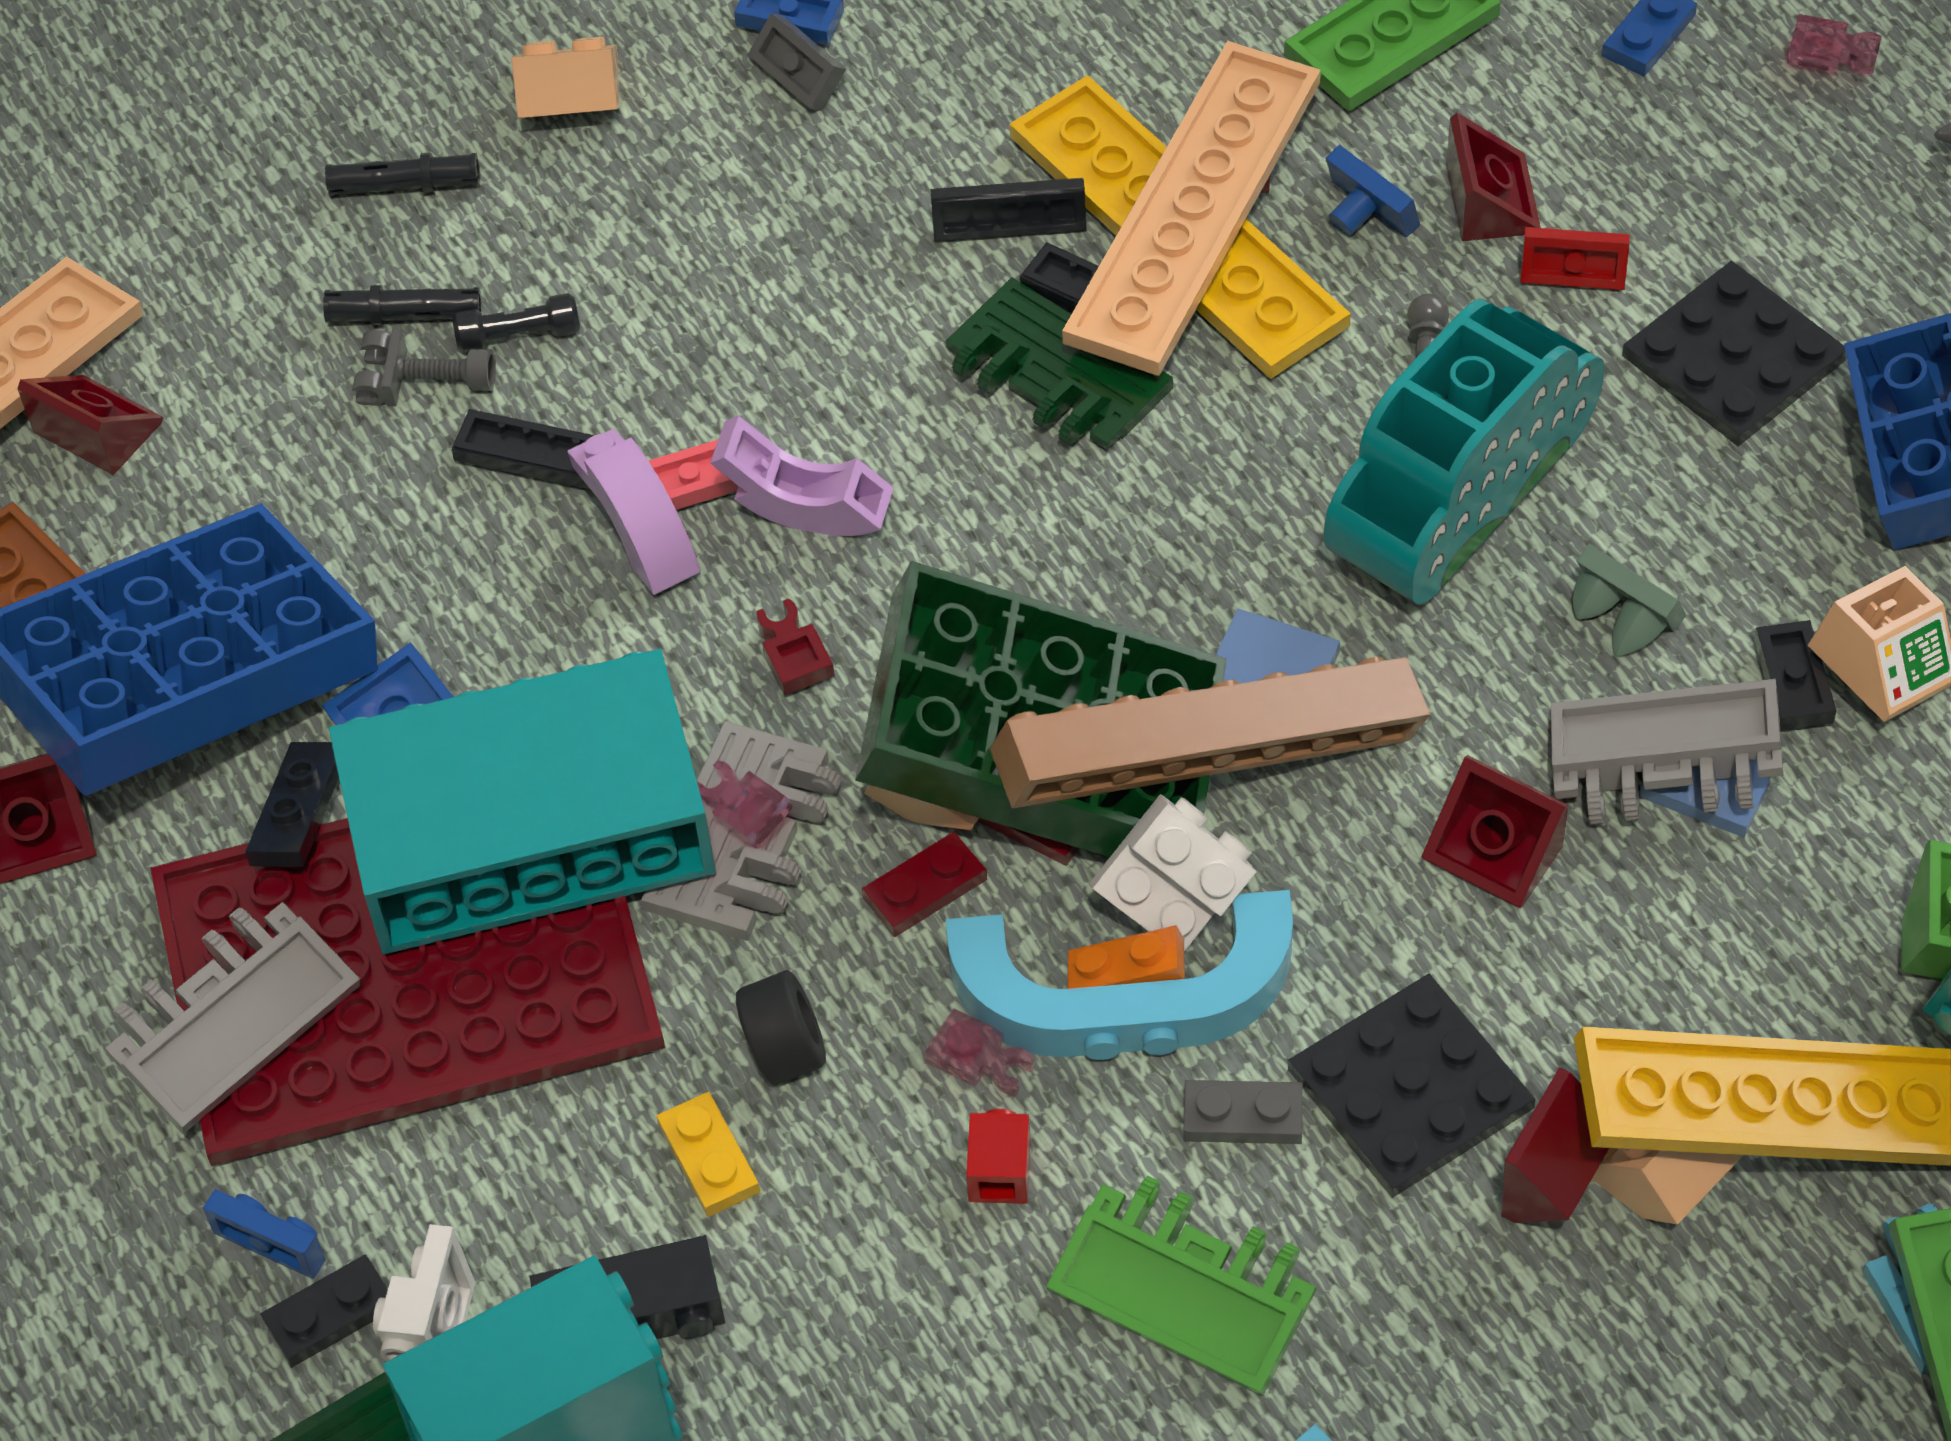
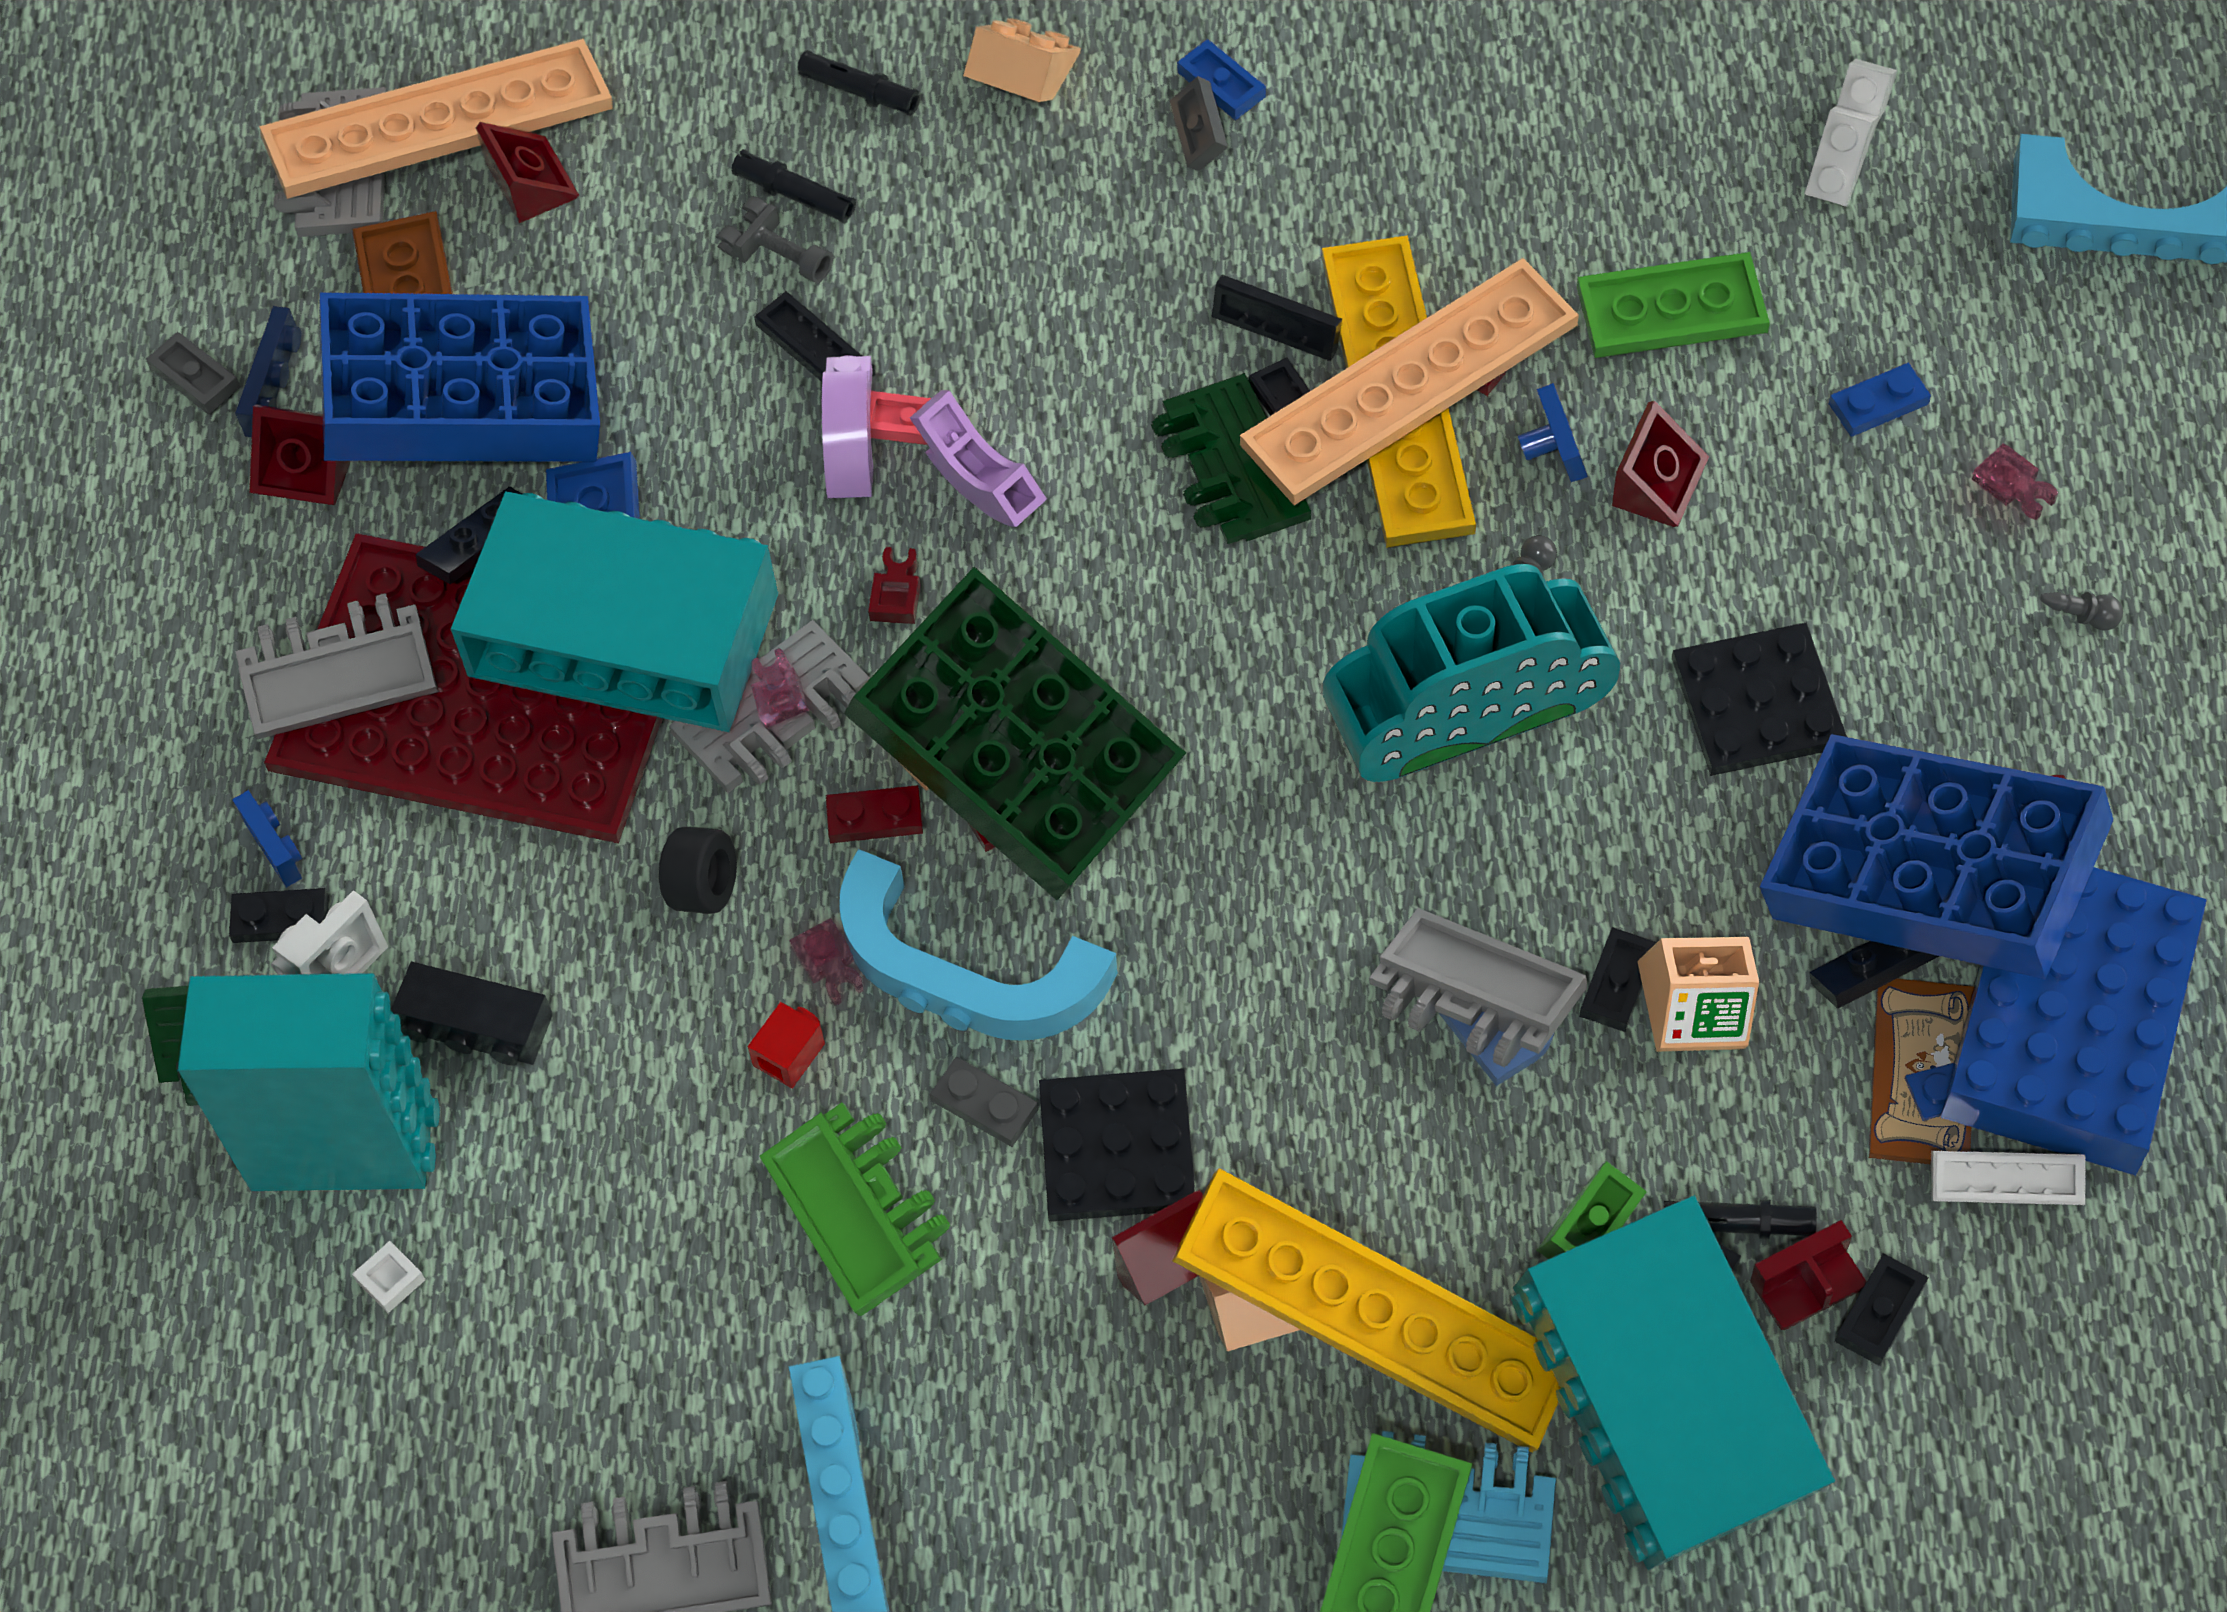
camera: 30 degrees right, 5 degrees up
black piece [452,293,580,353] -> none
yellow plate [656,1091,760,1217] -> none
medium nougat brick [990,657,1431,808] -> none
orange plate [1068,925,1185,989] -> none
white plate [1089,794,1257,951] -> none
medium blue tile [1216,608,1340,683] -> none
dark red slope [1421,755,1569,908] -> none
red tile [1521,226,1630,290] -> none
sand green tile [1573,544,1686,657] -> none

